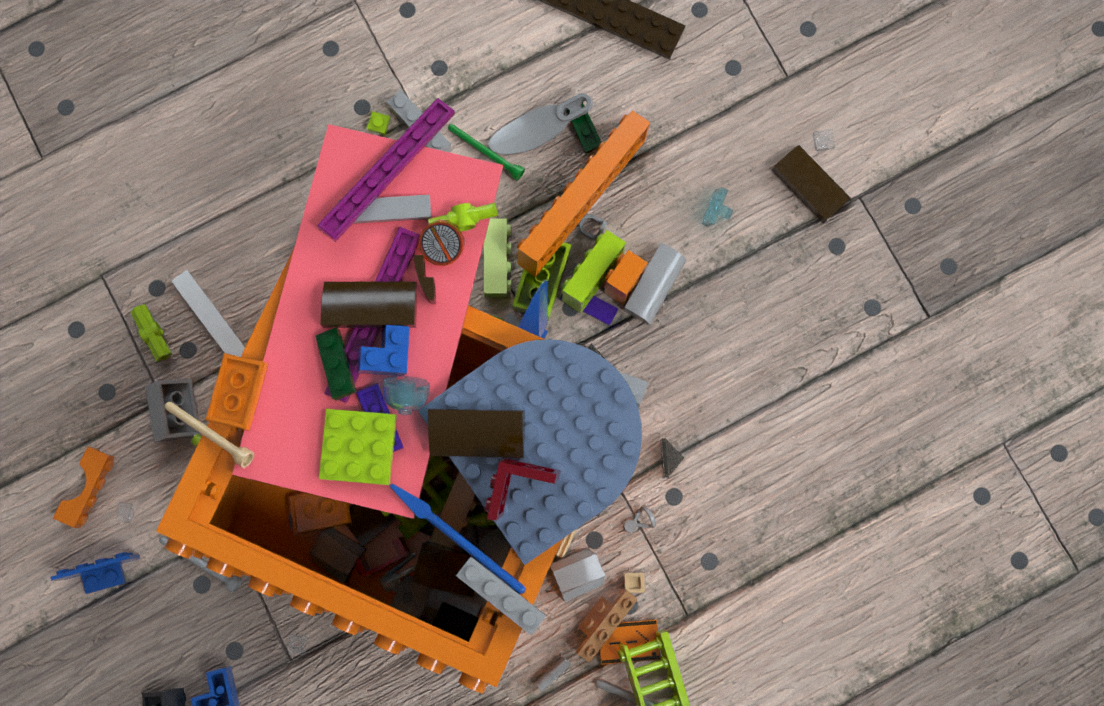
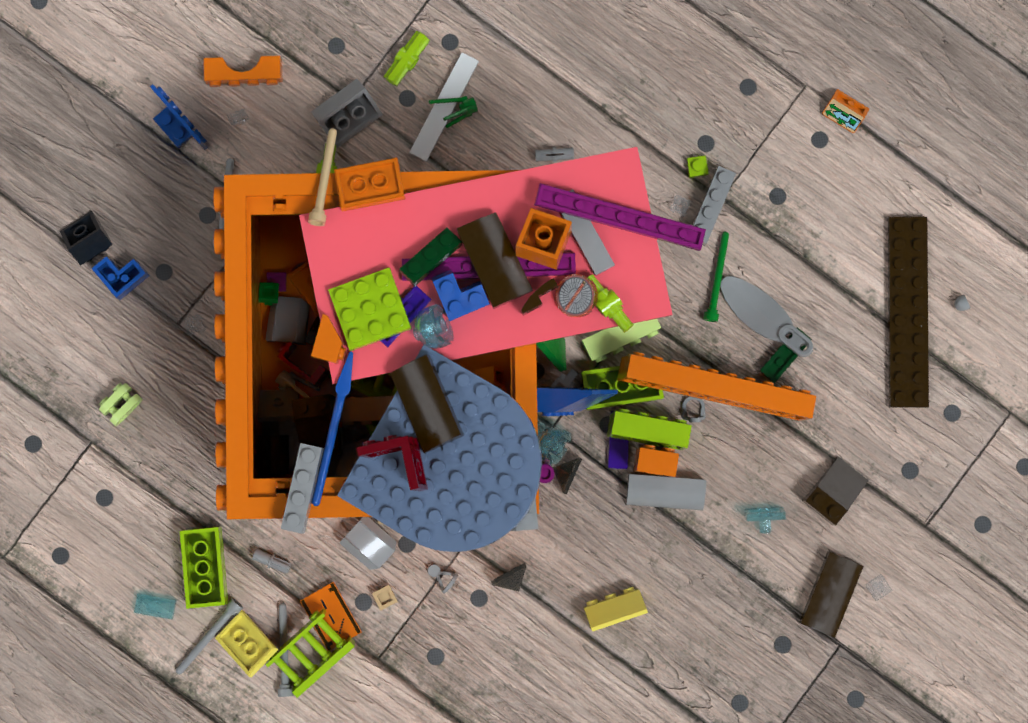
camera: 65 degrees right, 5 degrees up
medium nougat bracket [576,589,637,662] -> none
none -> green tile [258,282,279,306]
none -> magenta tile [267,272,286,292]
none -> orange slope [311,314,346,364]
none -> green plant [429,96,478,128]
none -> orange brick [516,208,572,270]
none -> light yellow slope [583,586,648,632]
none -> dark brown slope [803,456,868,526]

